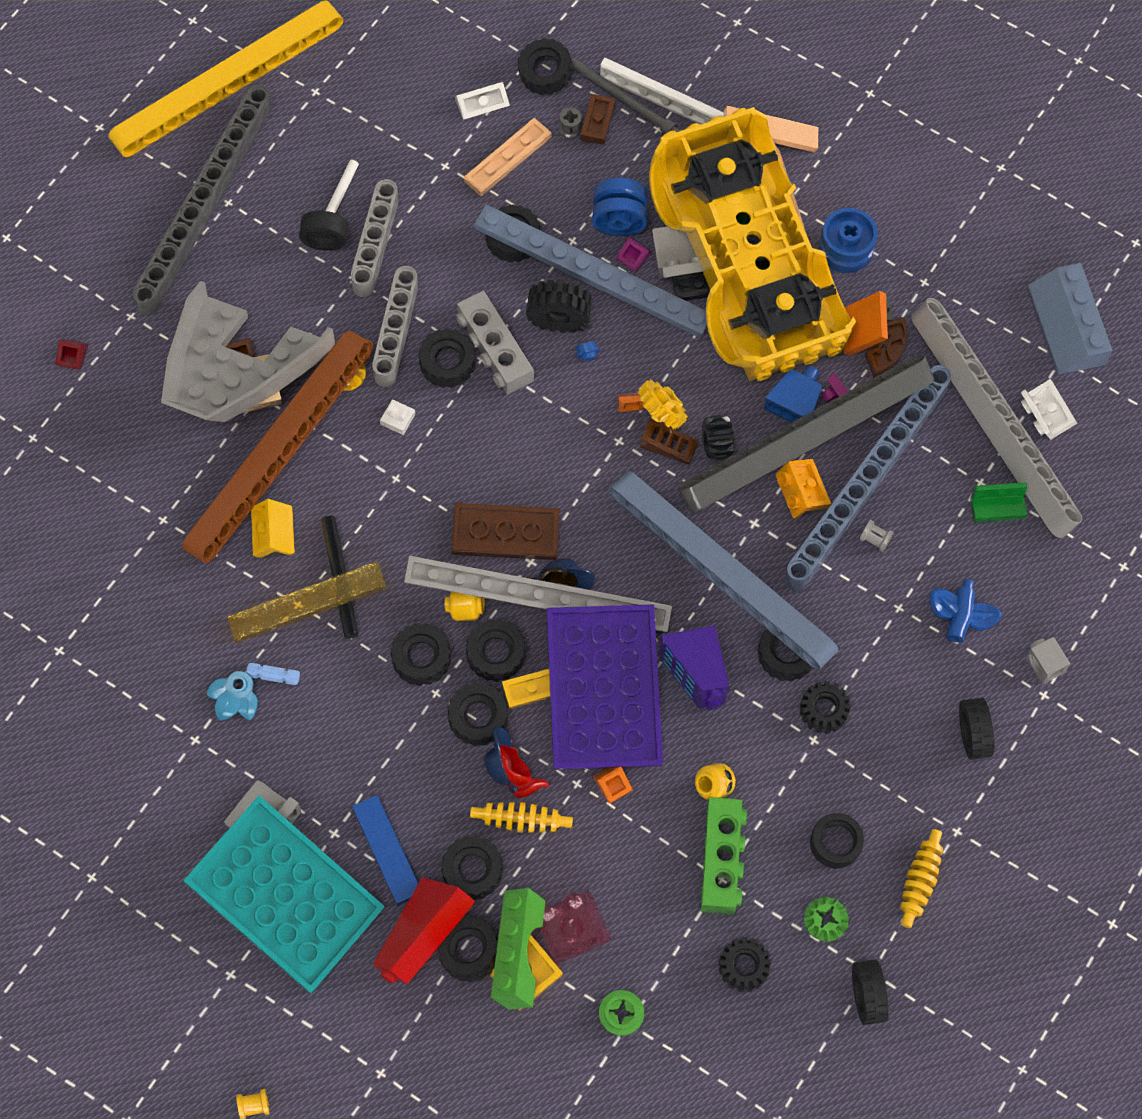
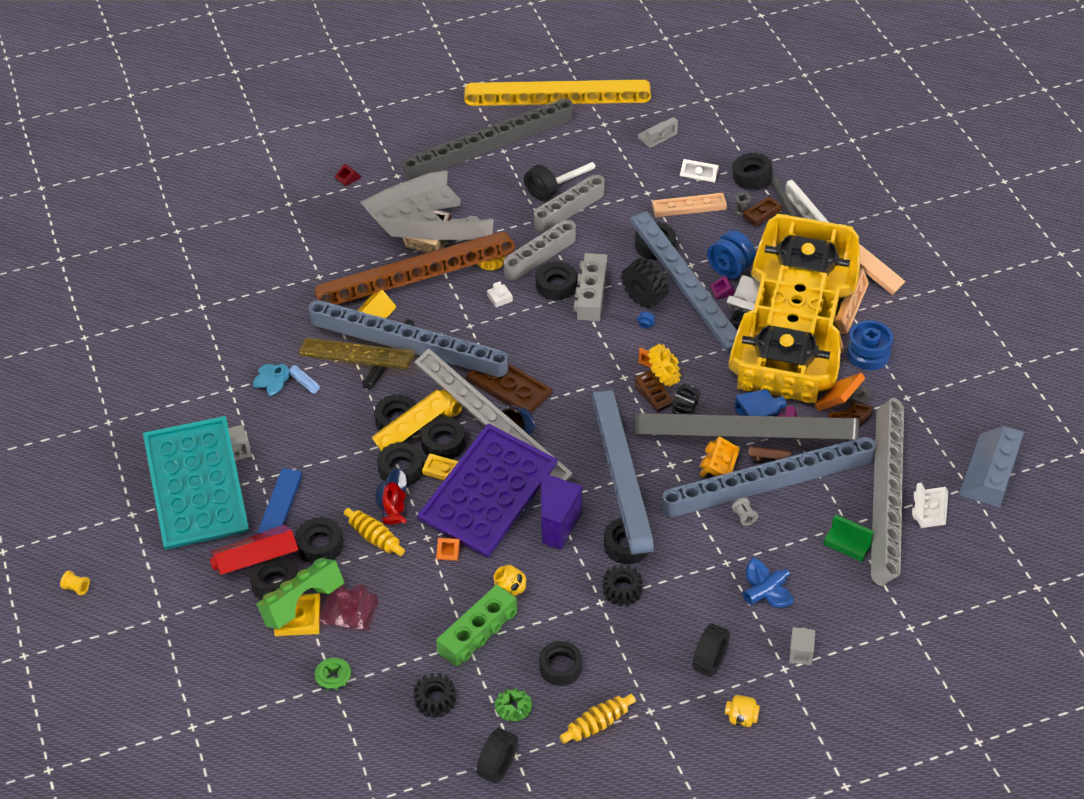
camera: 40 degrees right, 20 degrees down
none -> sand blue beam [309,300,508,377]
none -> yellow plate [371,389,450,451]
none -> light grey panel [638,117,678,148]
none -> yellow head [725,695,760,727]
none -> reddish brown plate [748,446,791,461]

